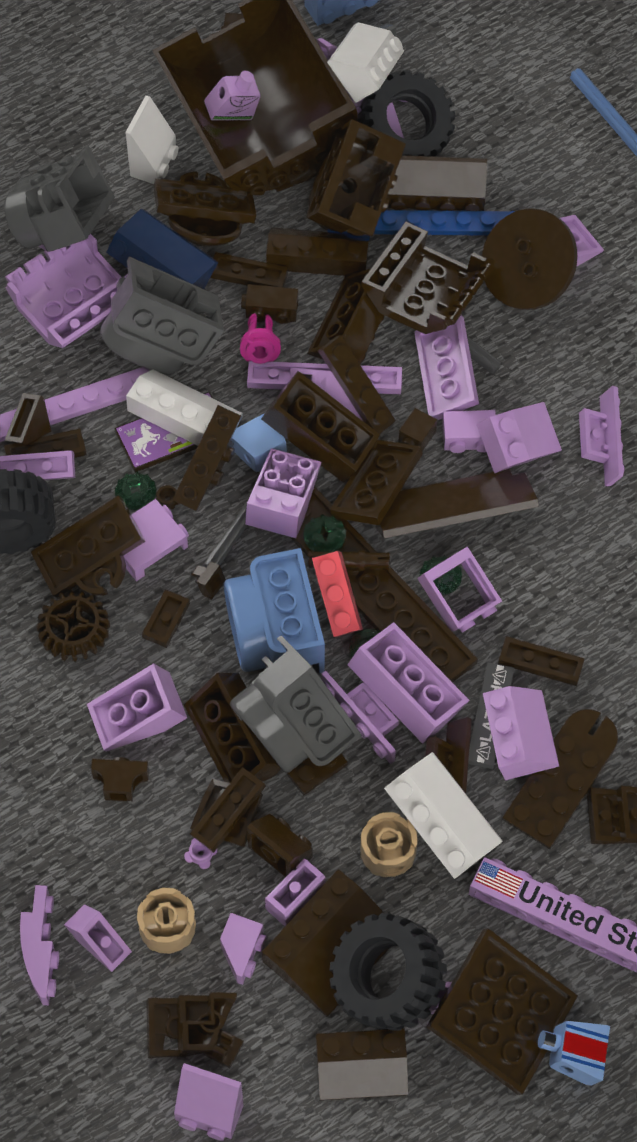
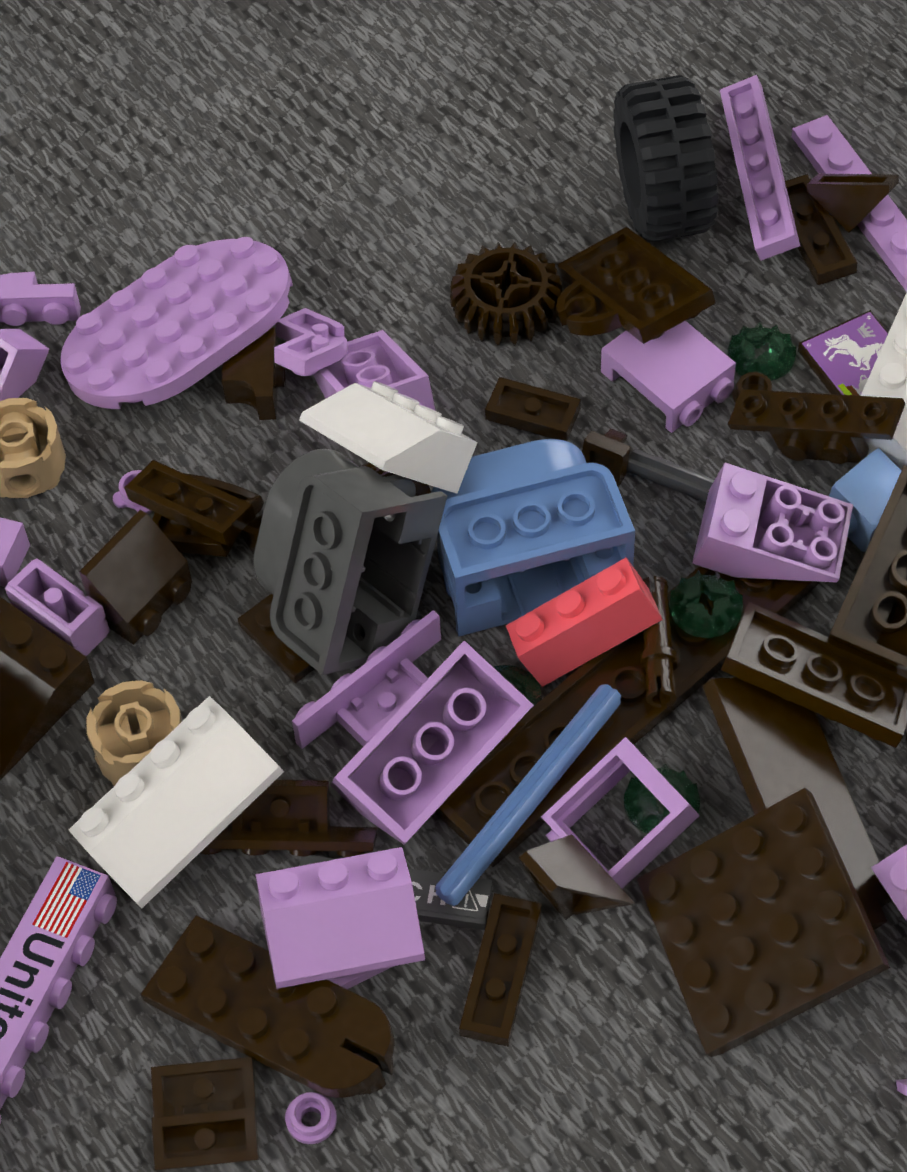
camera: 90 degrees right, 5 degrees down
none -> lavender plate [61,237,293,409]
none -> lavender plate [274,308,348,376]
none -> lavender plate [285,1092,337,1144]
none -> white slope [299,381,478,494]
none -> medium blue axle [435,684,621,906]
none -> dark brown slope [519,834,635,920]
none -> dark brown plate [637,788,890,1057]

